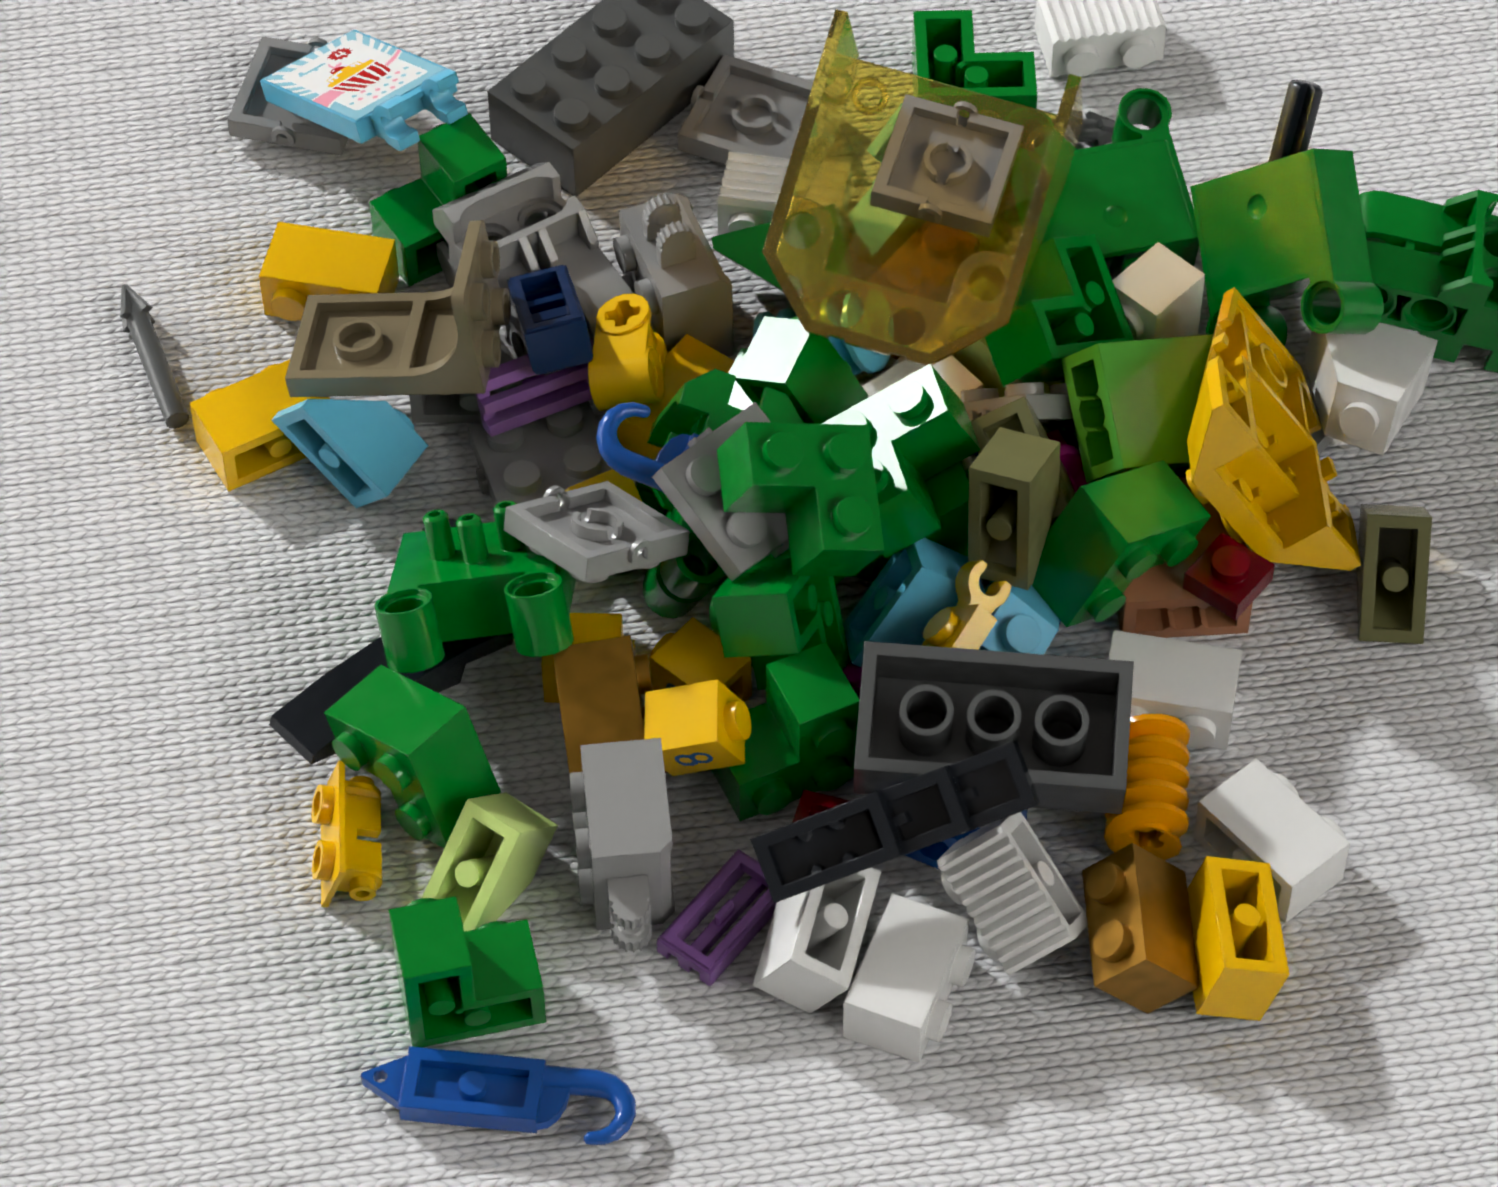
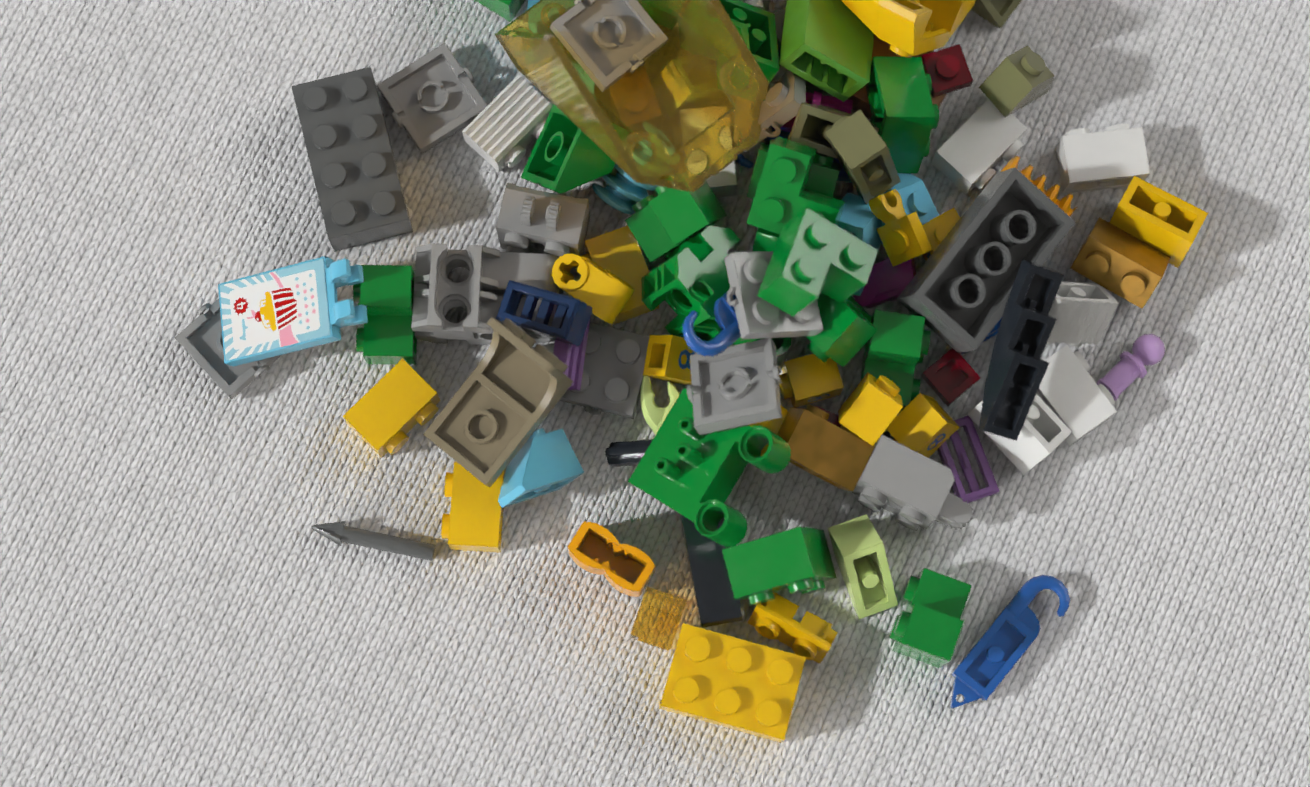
camera: 60 degrees left, 25 degrees up
none -> light orange brick [568,522,655,597]
none -> clear yellow panel [630,586,687,651]
none -> yellow brick [659,623,806,743]
none -> yellow brick [886,393,960,458]
none -> olive slope [979,45,1054,117]
none -> lavender pin [1097,334,1165,401]

